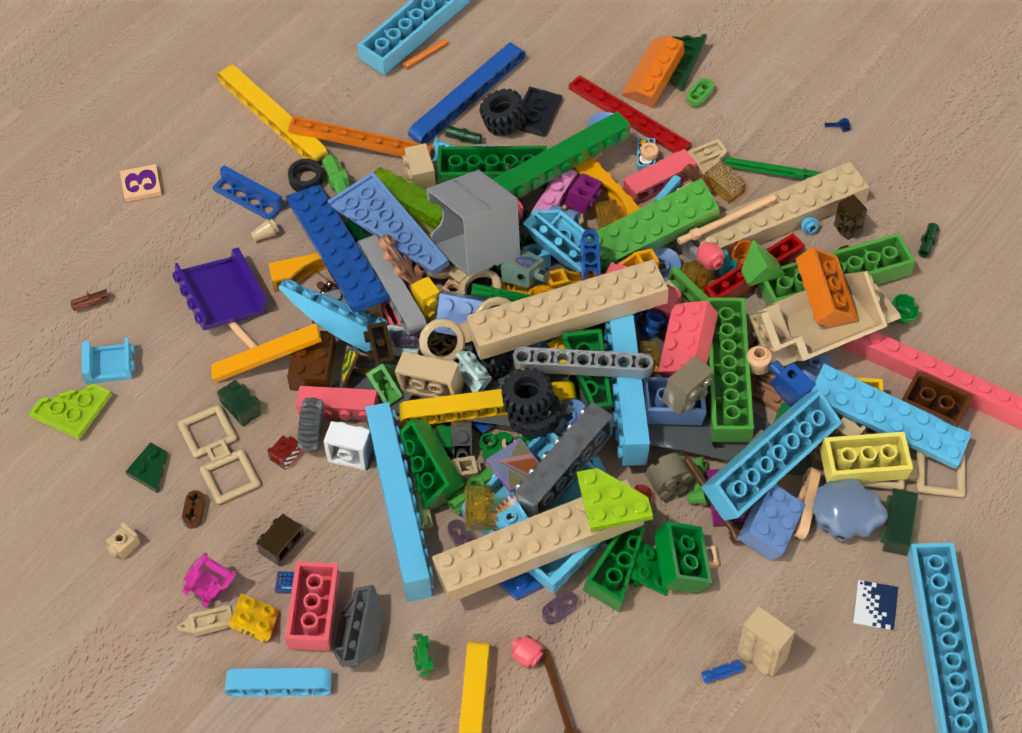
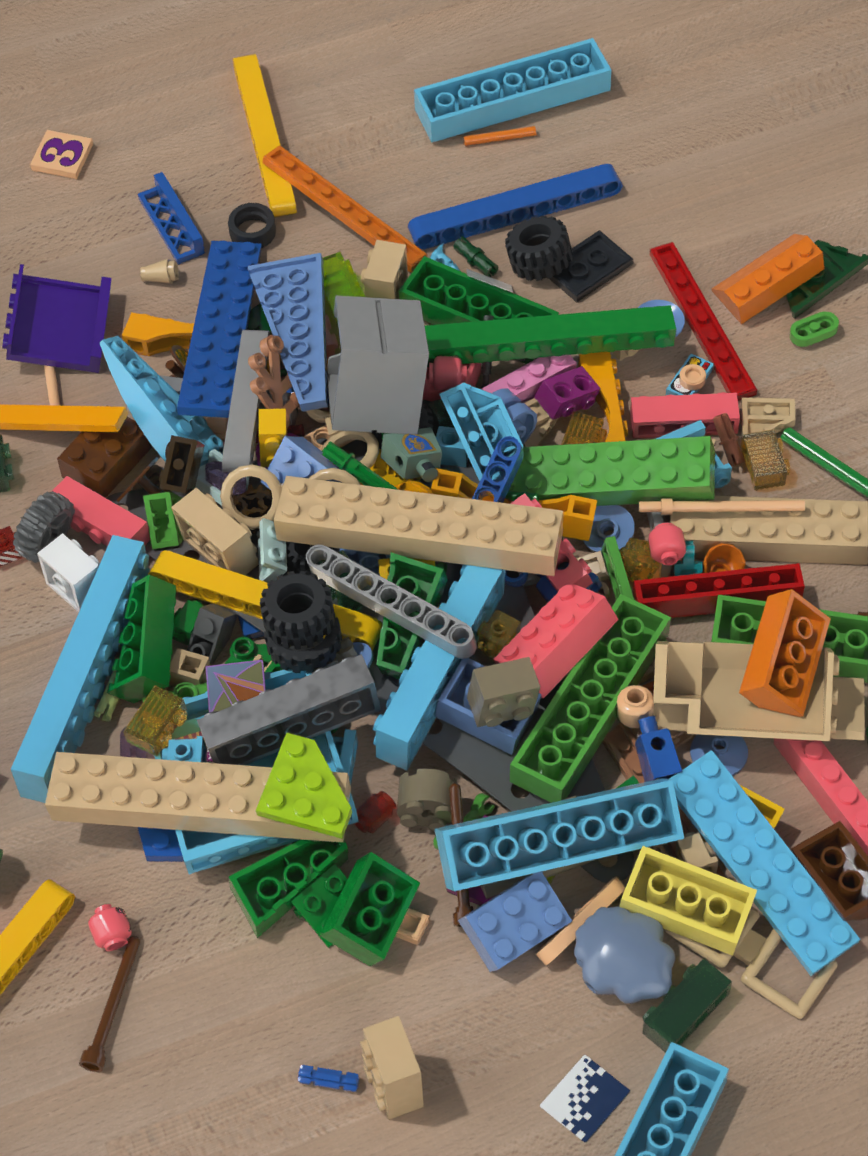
camera: 30 degrees right, 0 degrees up
bright green piece [322,154,350,195] -> none
clear purple beam [542,591,577,625] -> none
blue wheel [640,311,665,338] -> none
bright green slope [741,239,784,286] -> none
medium azure plate [801,217,819,235] -> none

